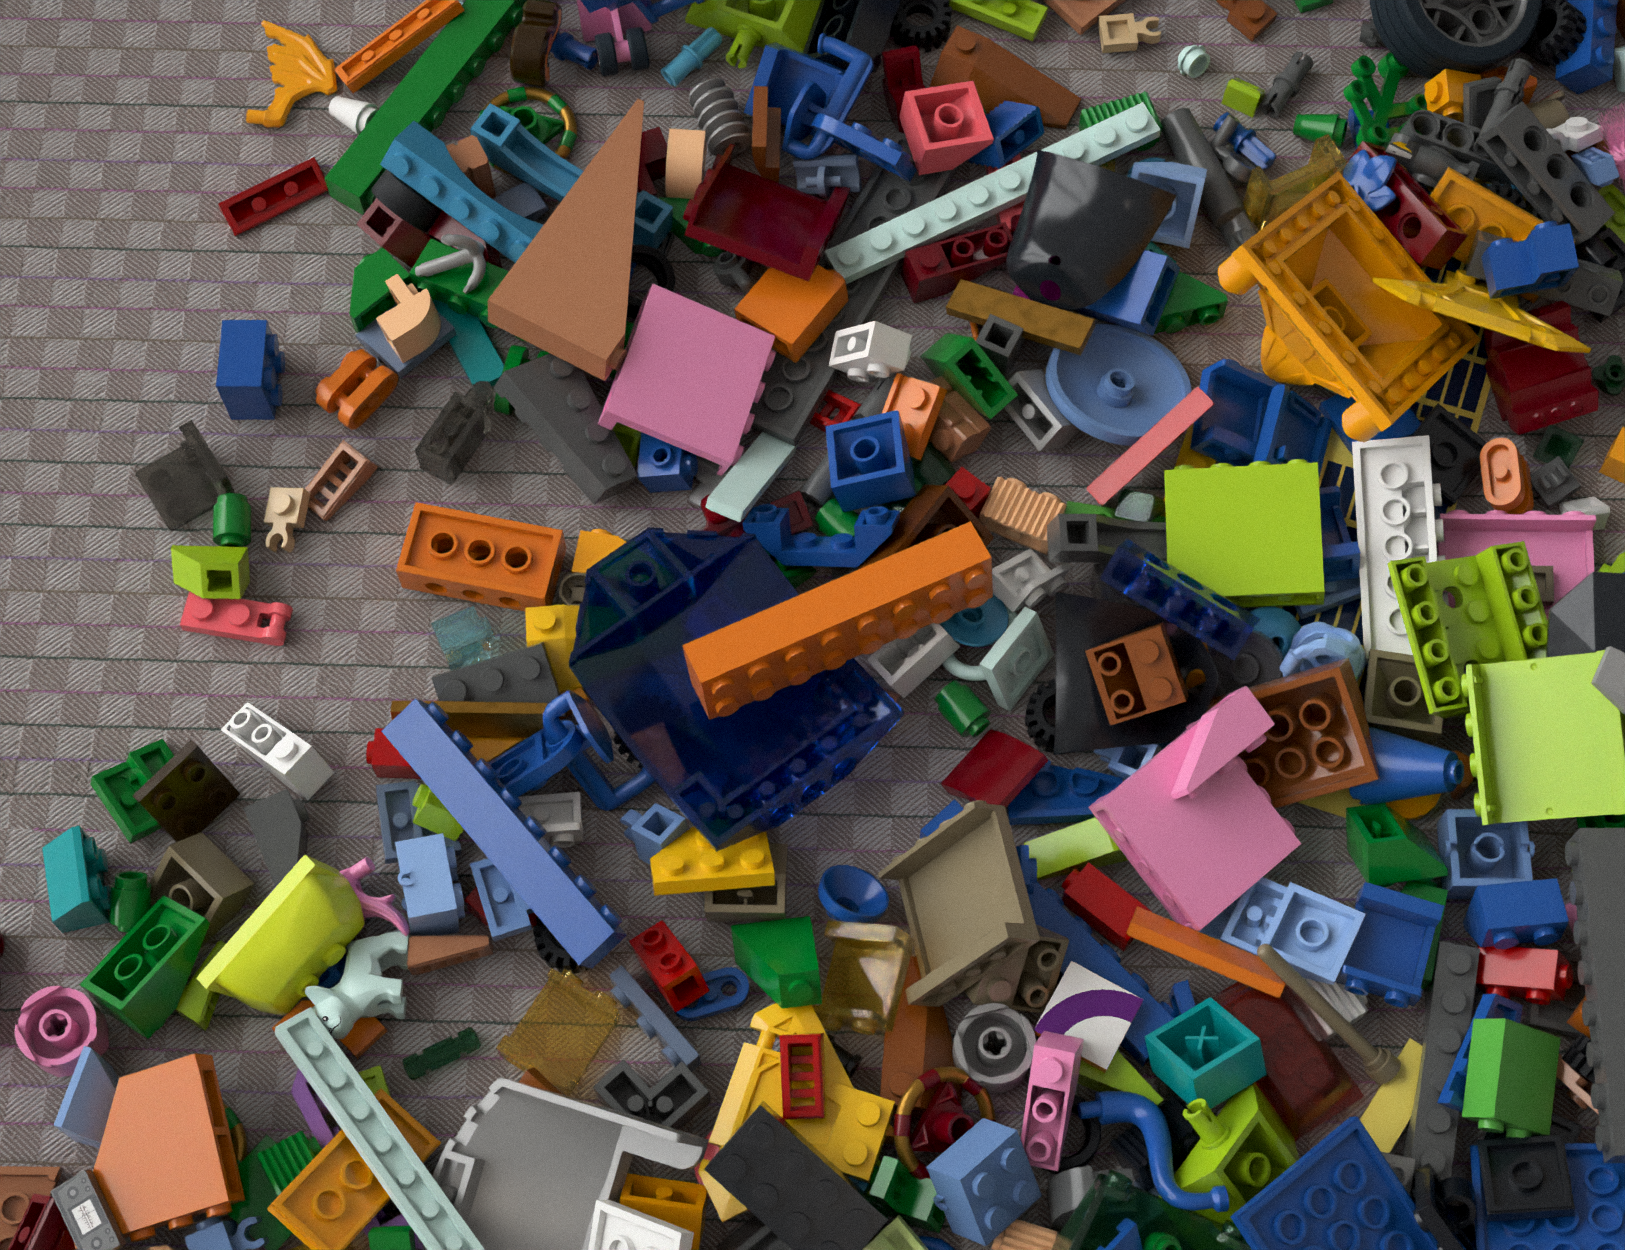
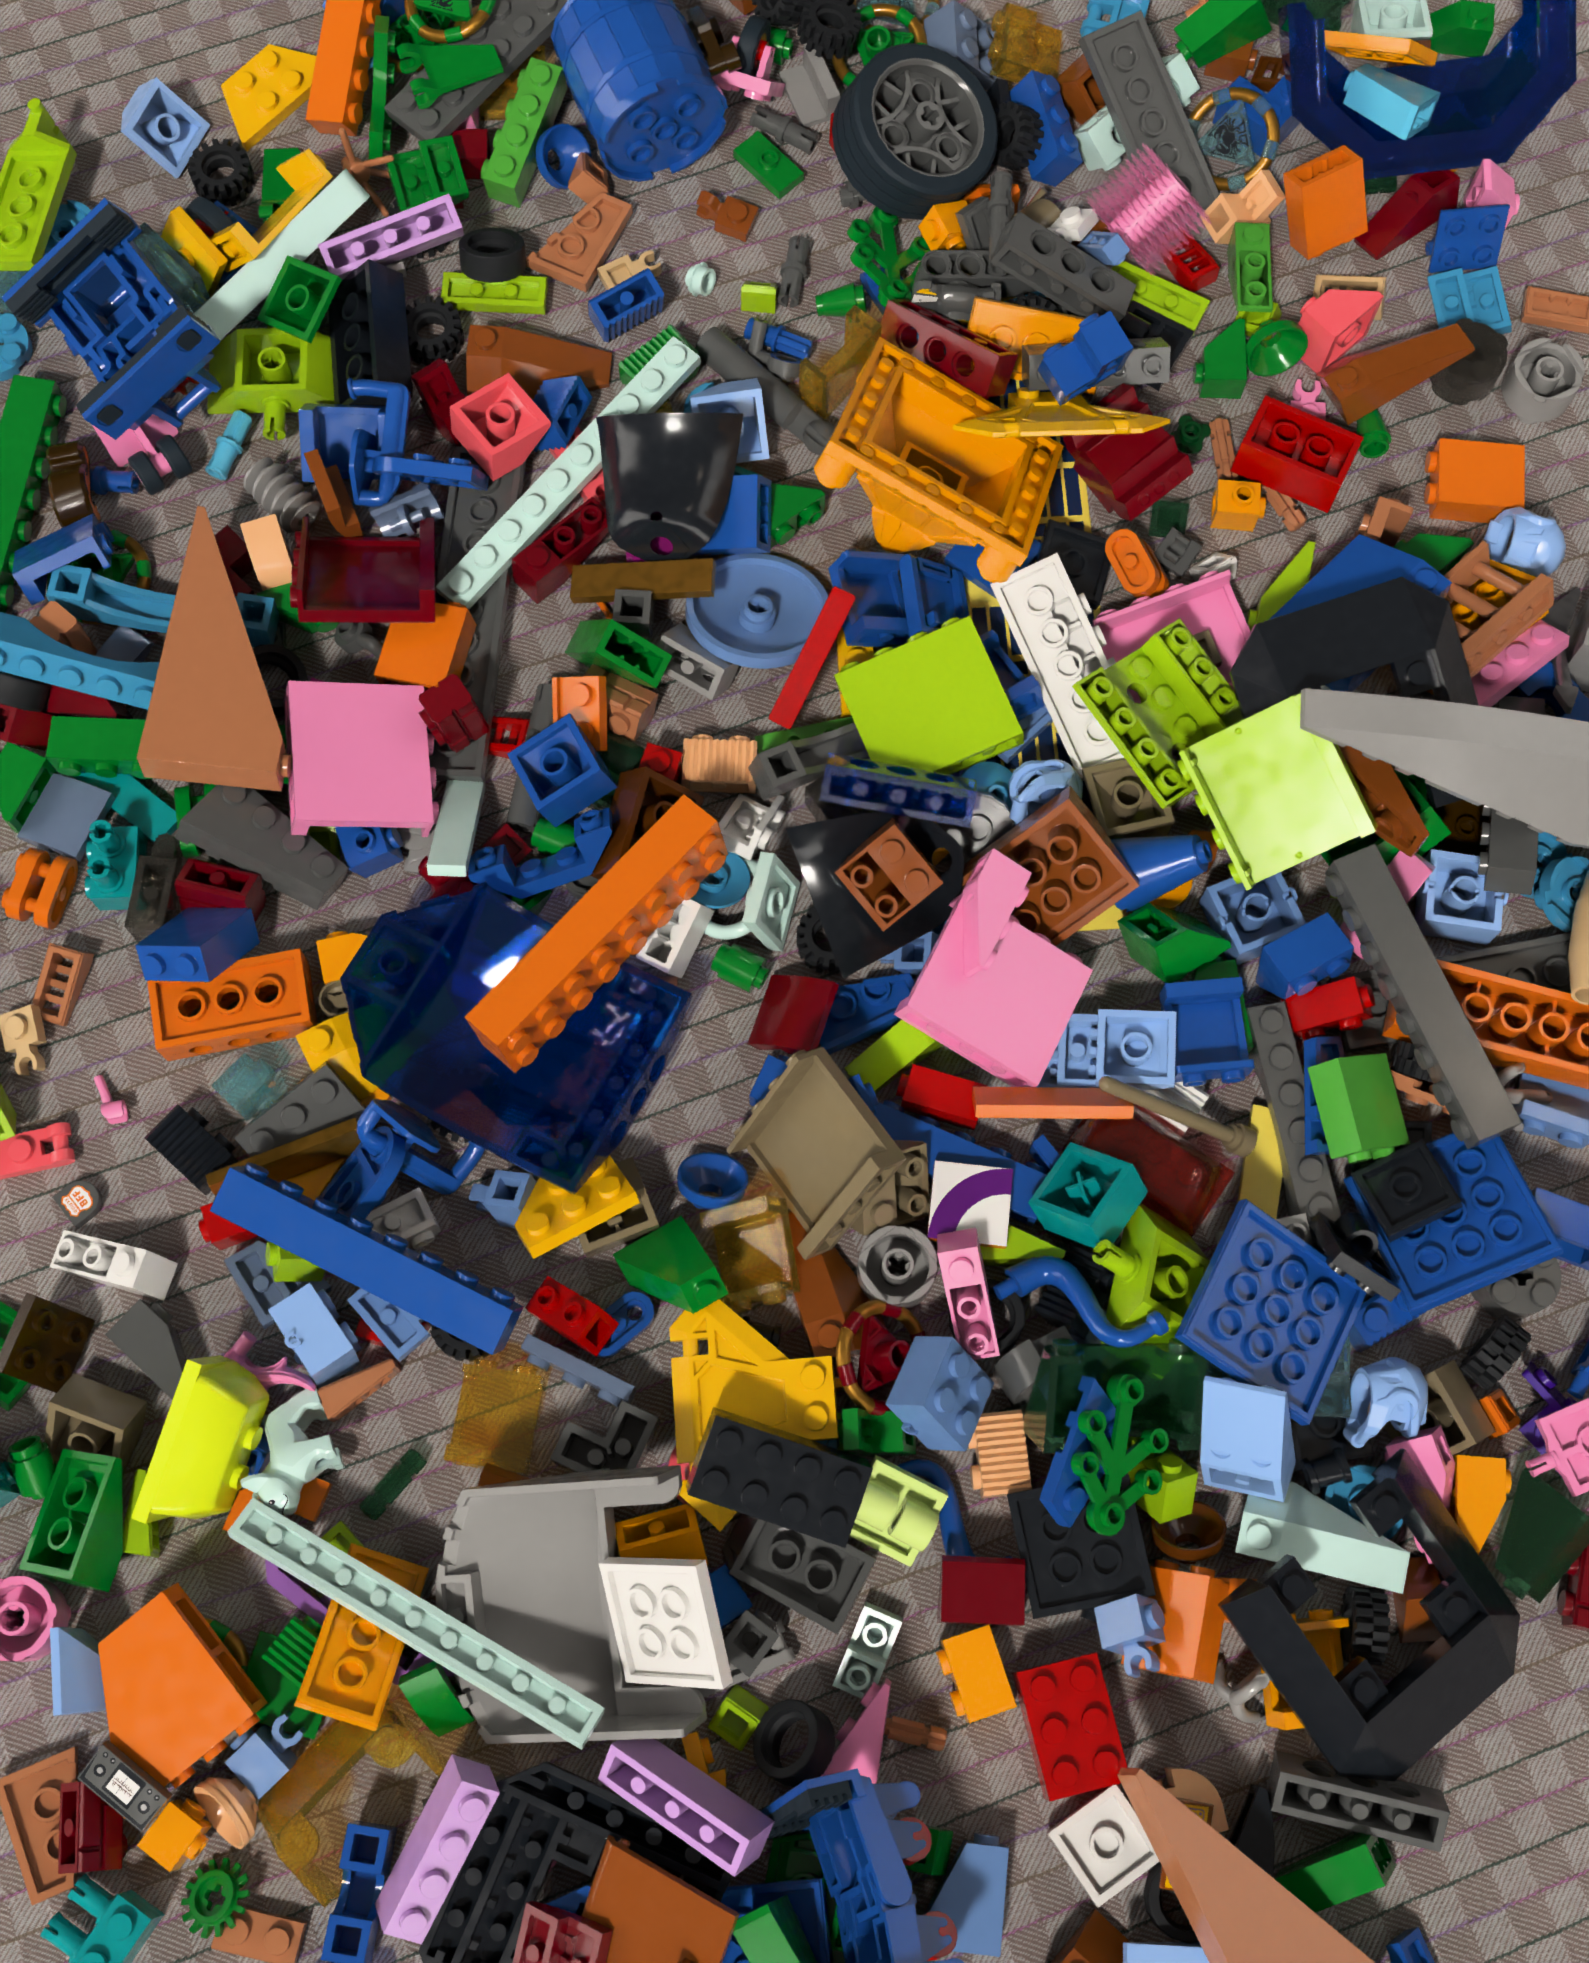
camera: 25 degrees left, 5 degrees up
light nougat brick [376,274,441,363] -> none
light grey piece [415,234,486,294] -> none
red slope [779,1033,825,1120] -> none
white brick [828,321,912,382] -> none
slope [1115,489,1165,522] -> none
blue plate [1343,150,1397,212] -> none
none -> blue panel [12,514,114,605]
none -> tile [52,1180,103,1229]
none -> teal brick [85,820,148,911]
none -> bright pink hand [94,1075,129,1124]
none -> blue brick [135,907,260,982]
none -> black brick [144,1104,239,1195]
none -> dark red brick [174,858,266,922]
none -> dark red brick [418,673,490,753]
none -> blue brick [588,268,664,343]

